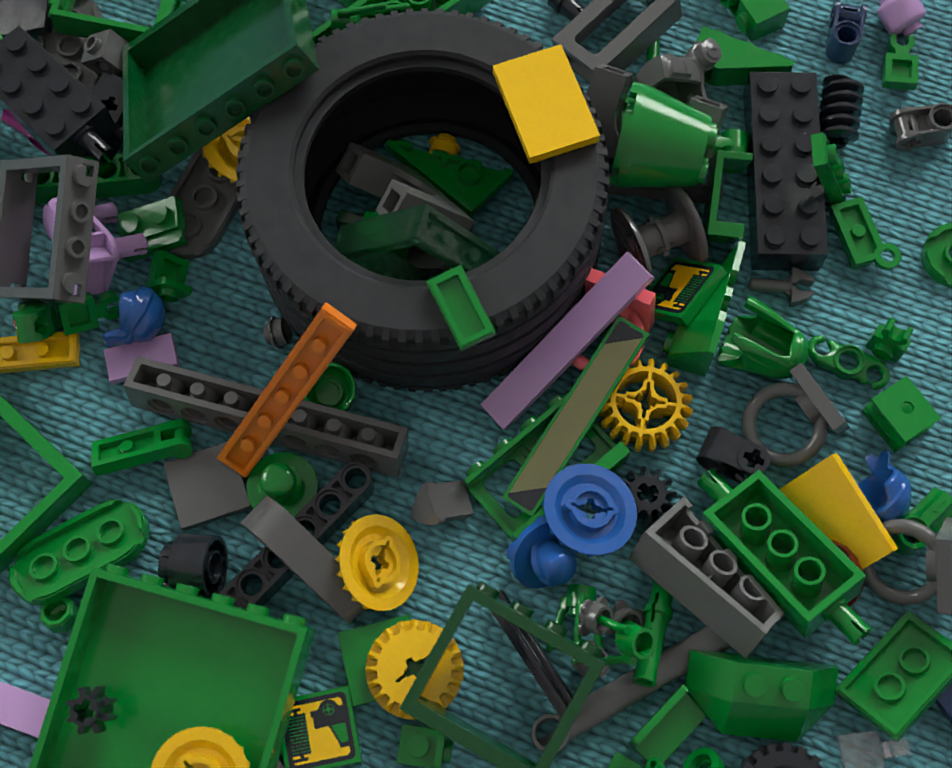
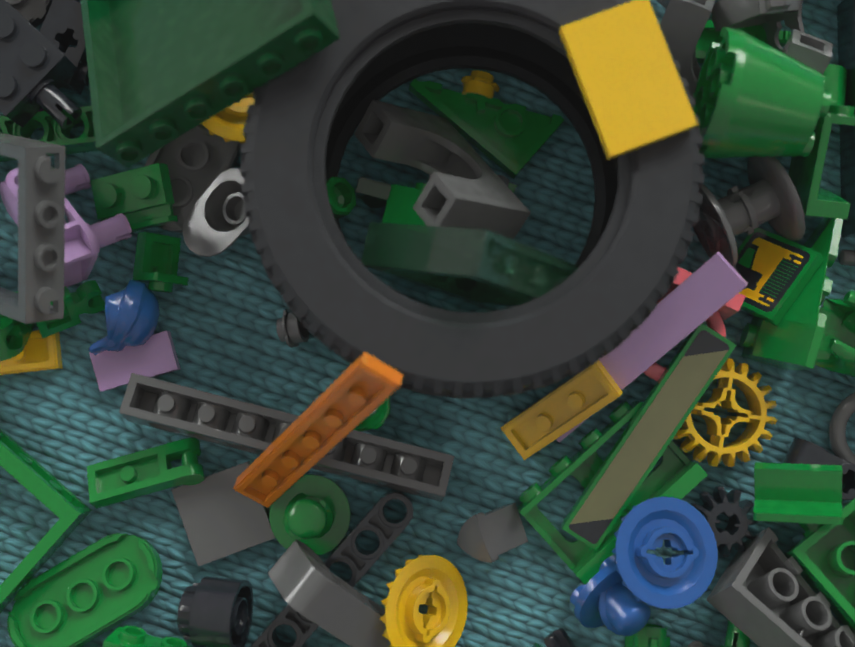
camera: 10 degrees left, 15 degrees up
green tile [426,265,496,352] -> none
none -> dark grey piece [183,168,251,257]
none -> green tile [326,177,356,219]
none -> yellow tile [501,360,623,460]
none -> green panel [753,462,843,525]

